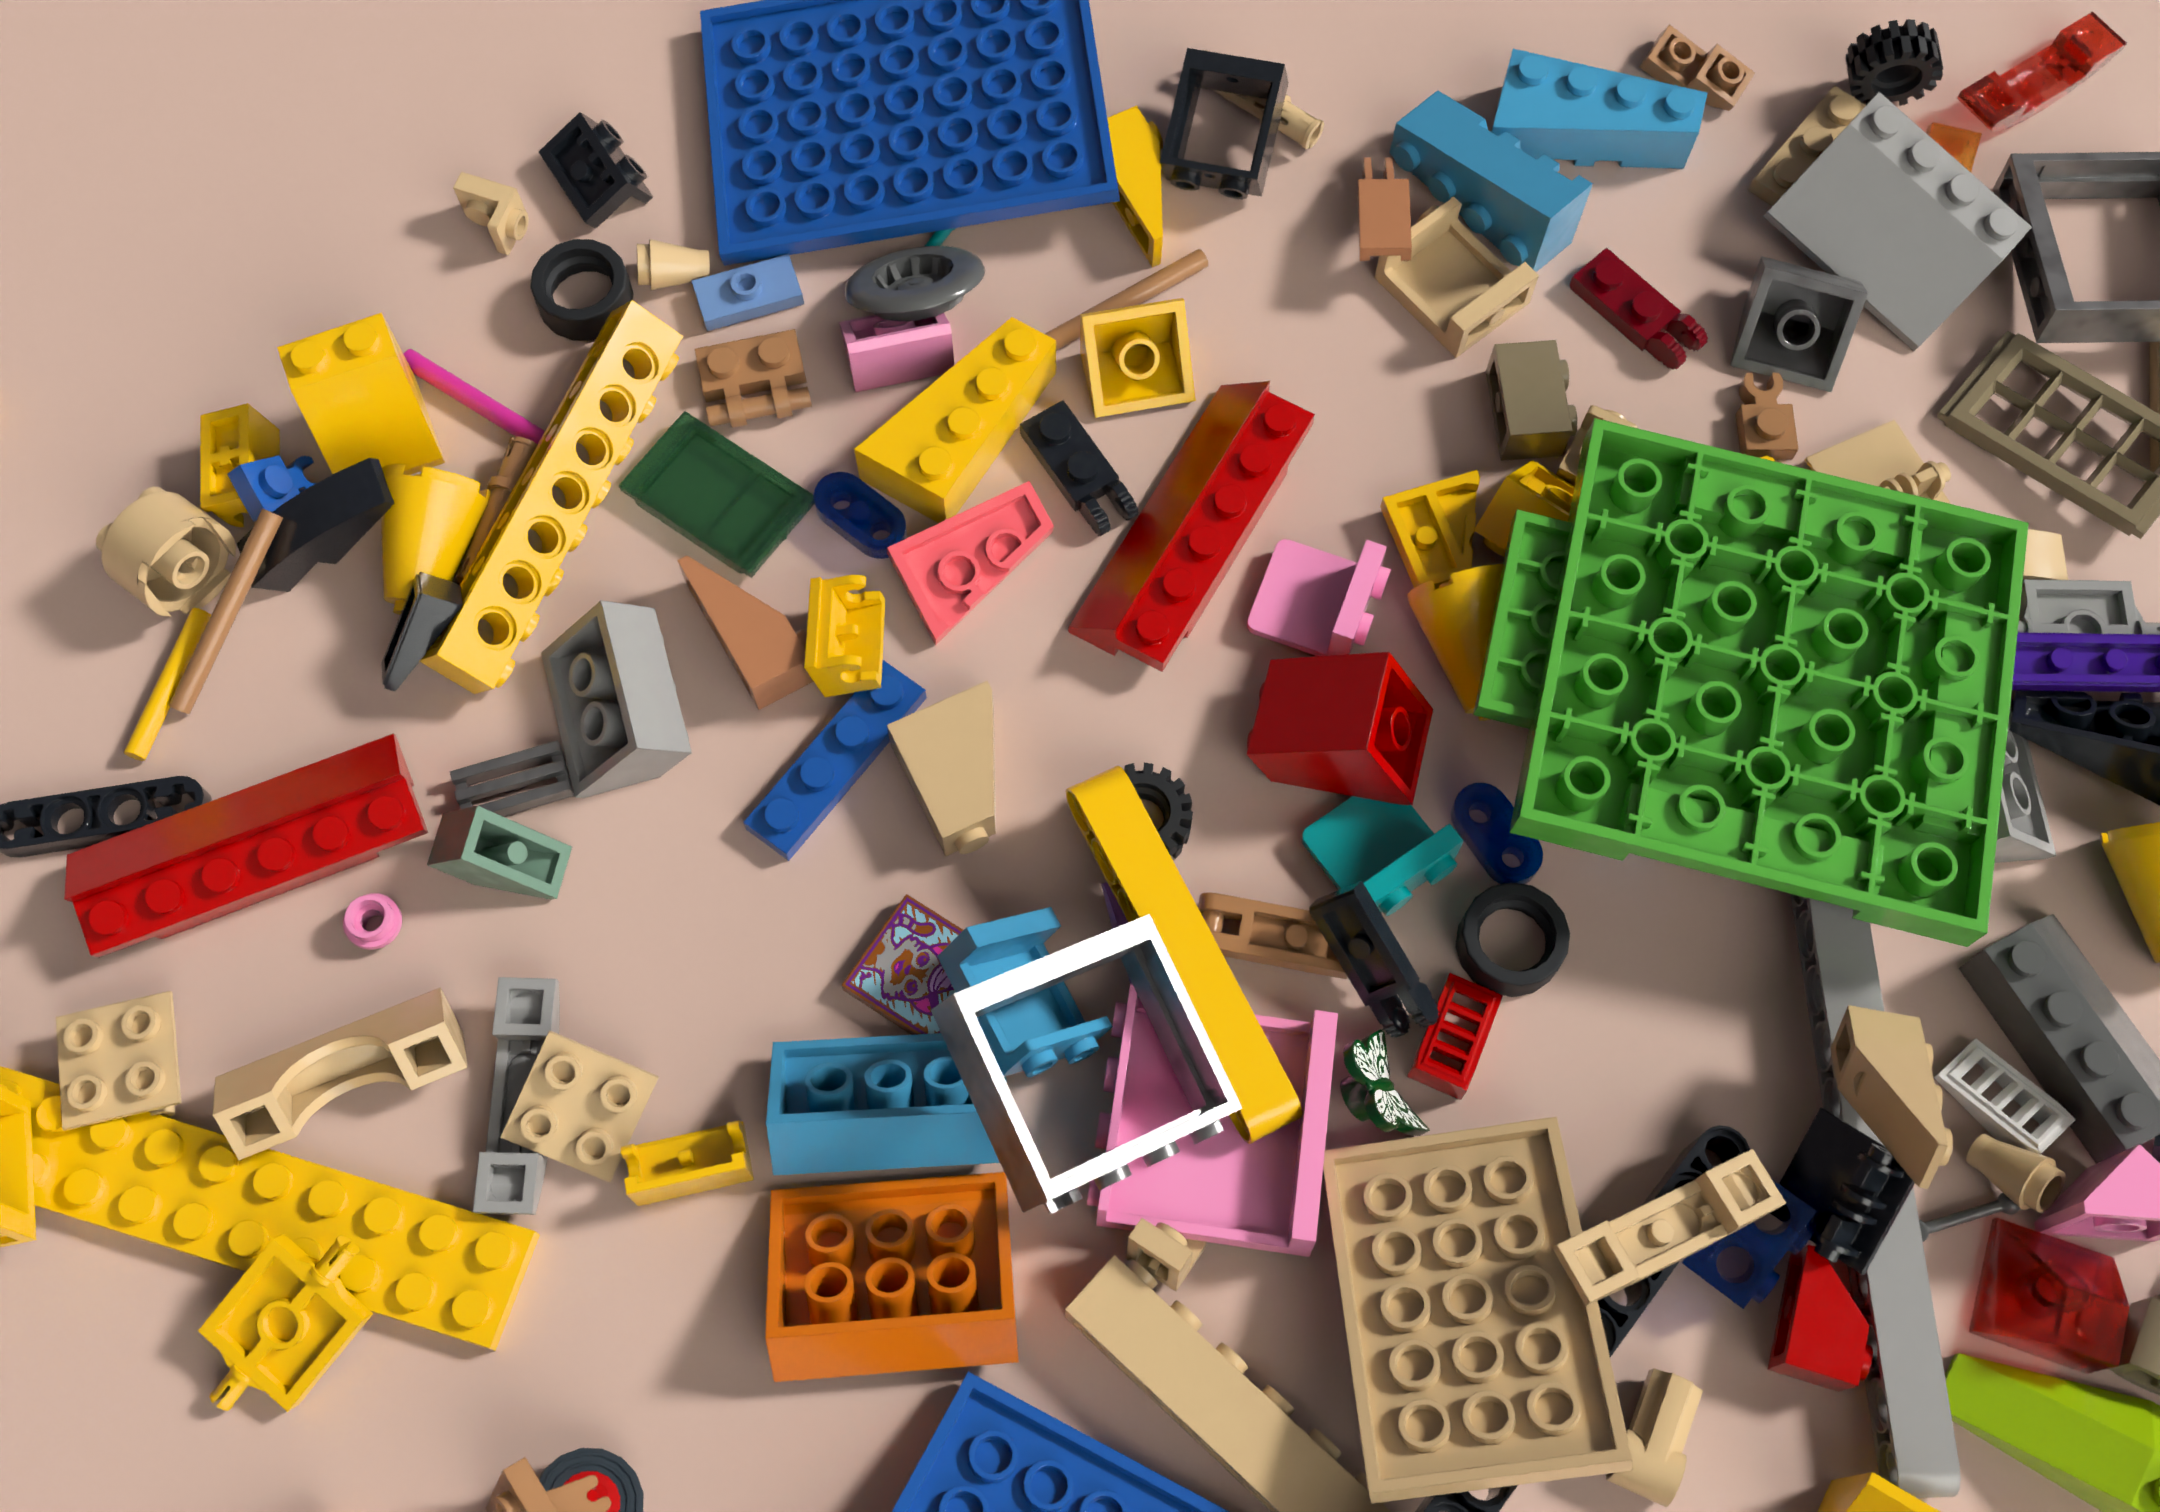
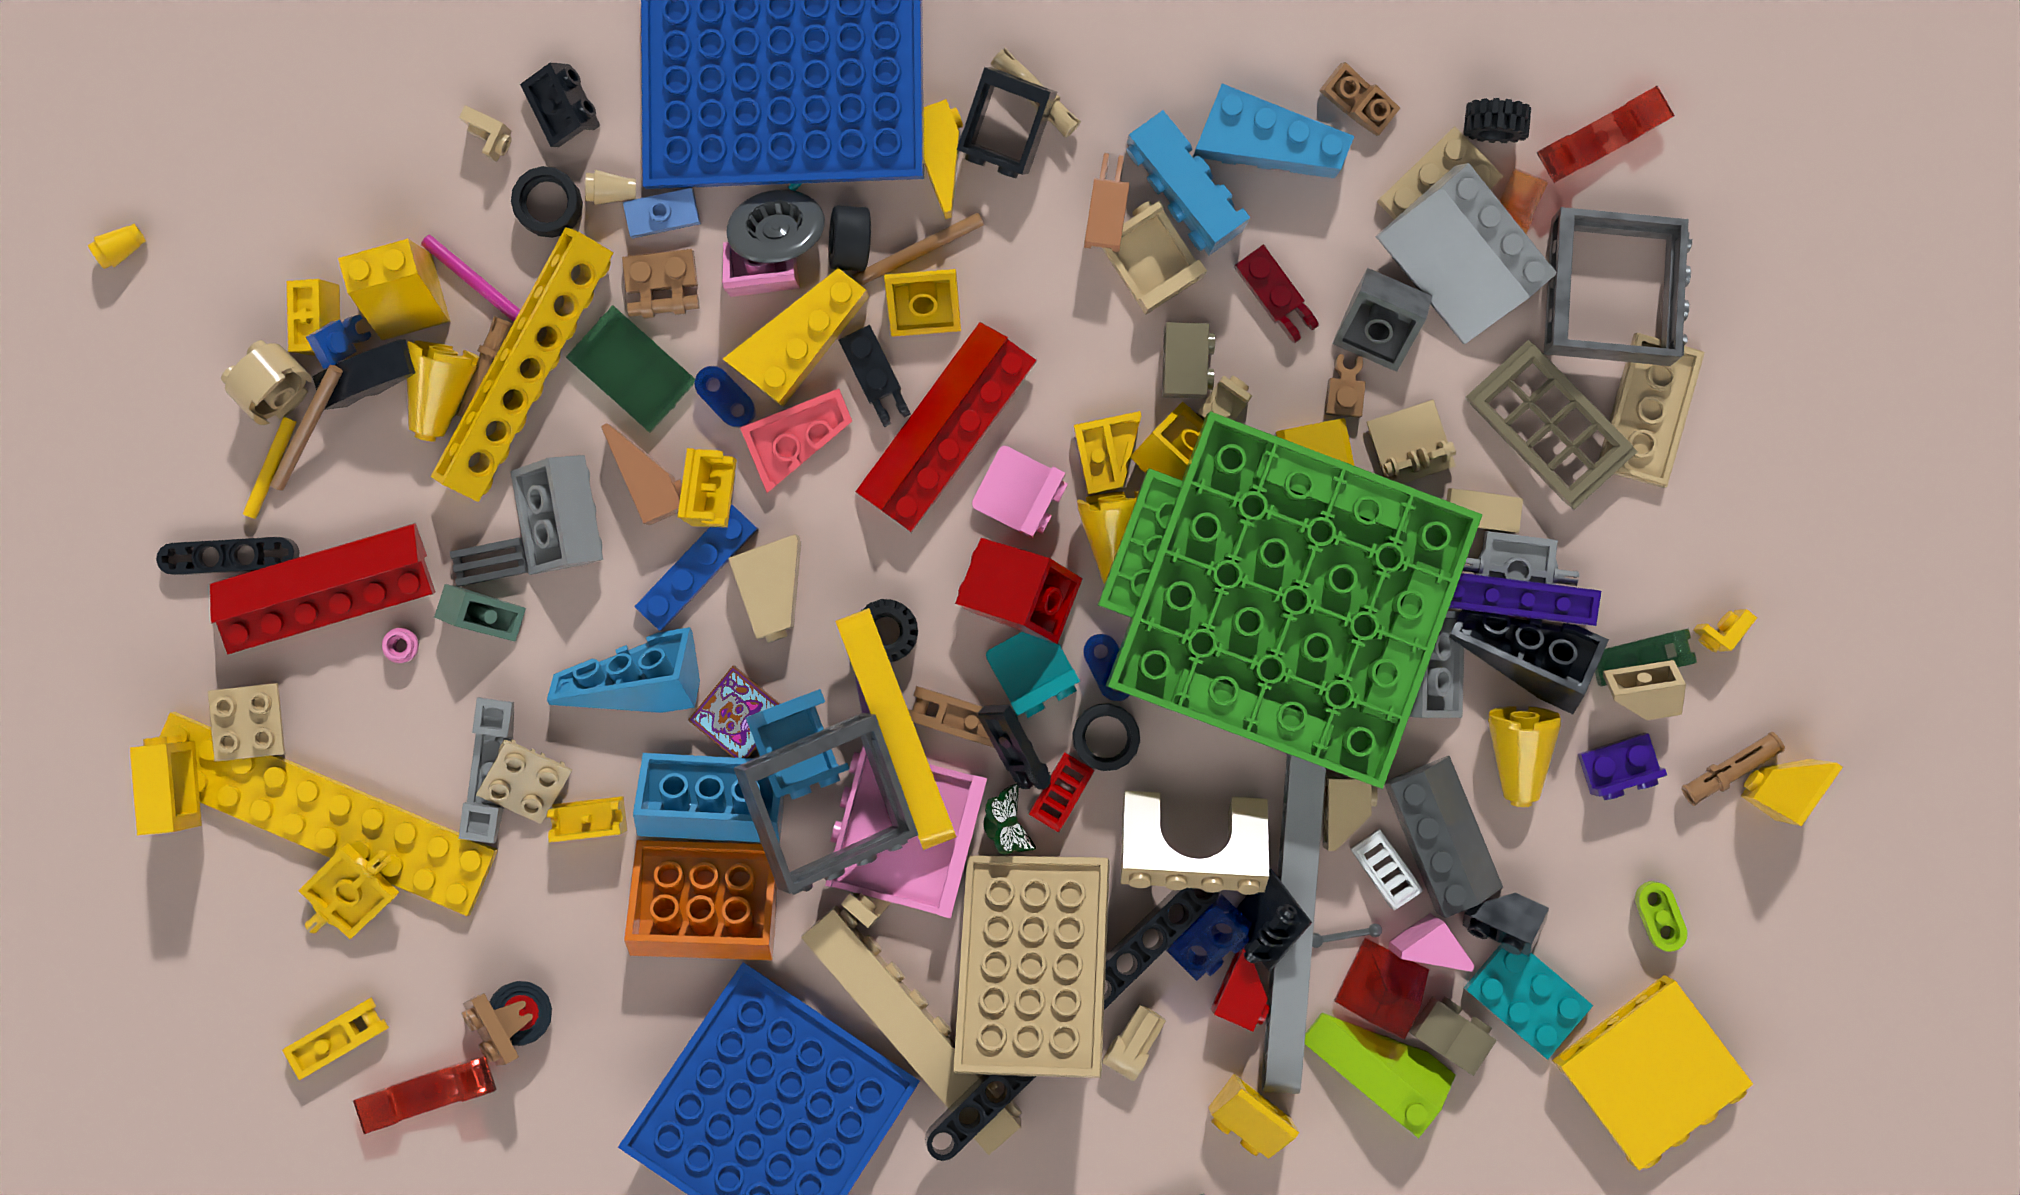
camera: 10 degrees right, 20 degrees up
tan arch [213,987,467,1160] -> none
slope [381,572,463,692] -> none
tan slope [1552,1149,1786,1306] -> none
tan slope [1831,1005,1953,1189] -> none
tan cone [1966,1134,2066,1213] -> none
none -> dark azure wedge [547,627,700,713]
none -> black tyre [829,205,871,271]
none -> arch [1121,790,1269,895]
none -> tan slope [1323,777,1378,851]

